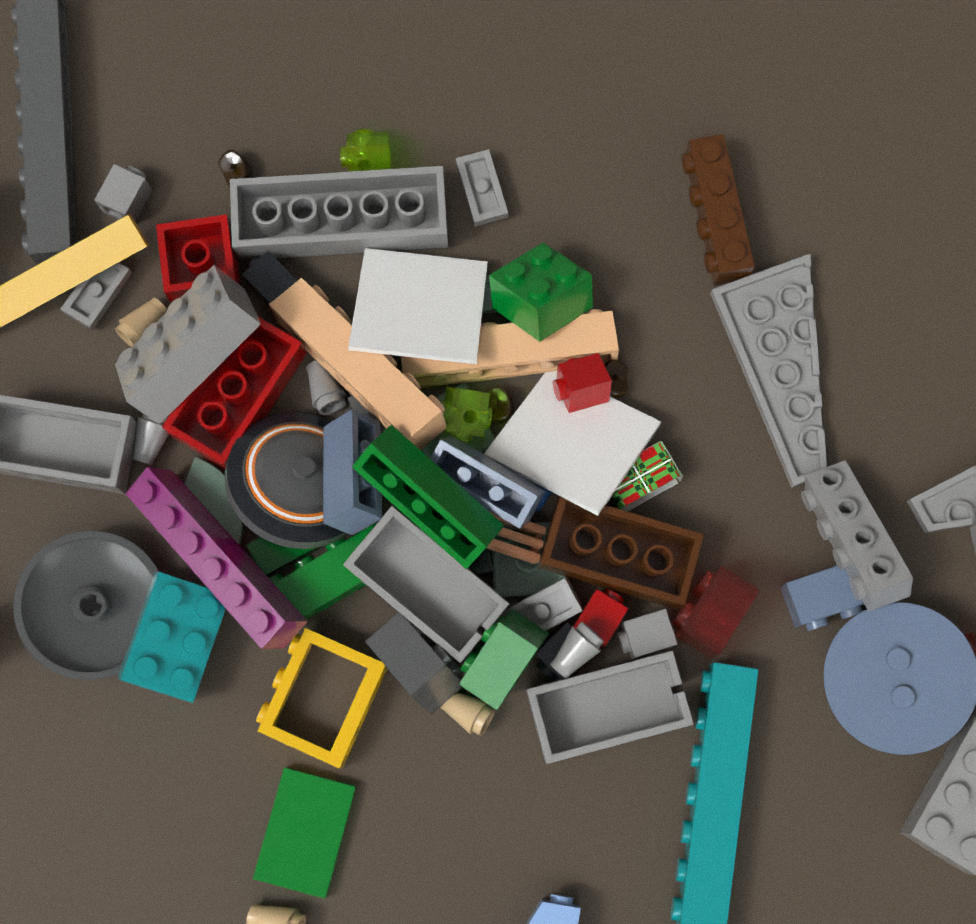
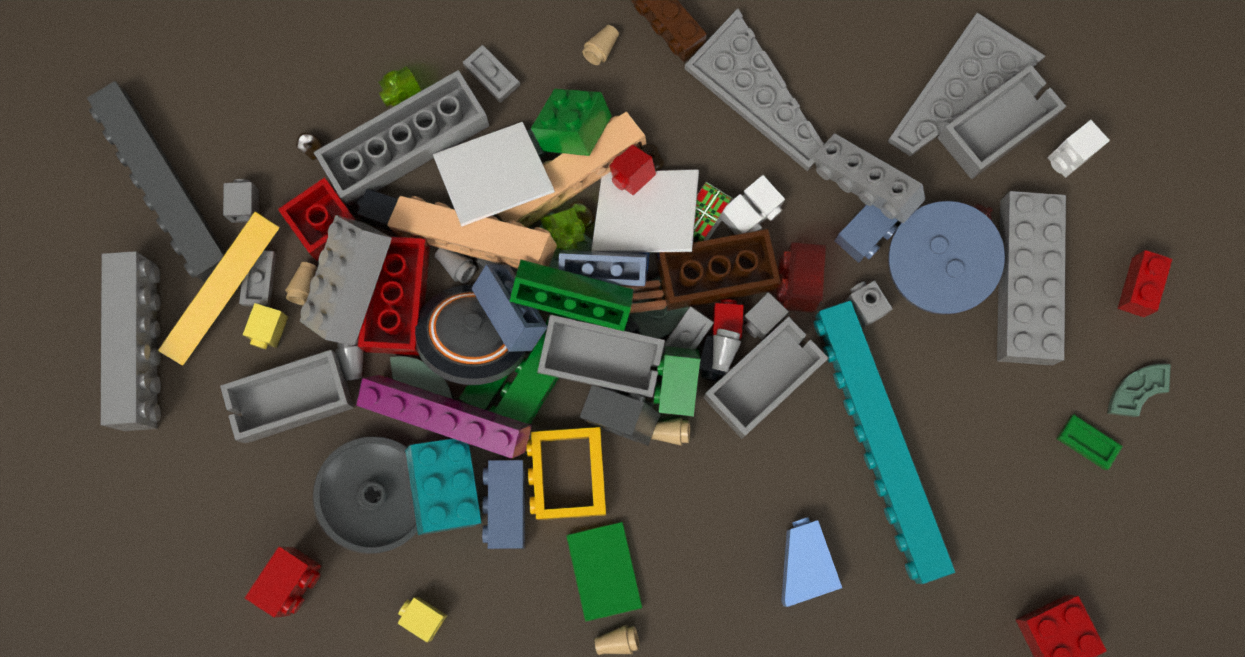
camera: 30 degrees left, 0 degrees up
none -> light yellow brick [243,303,288,350]
none -> light yellow brick [398,597,447,642]
none -> sand blue brick [482,460,525,549]
none -> tan cone [582,25,619,65]
none -> white piece [719,175,785,235]
none -> light grey brick [846,281,892,328]

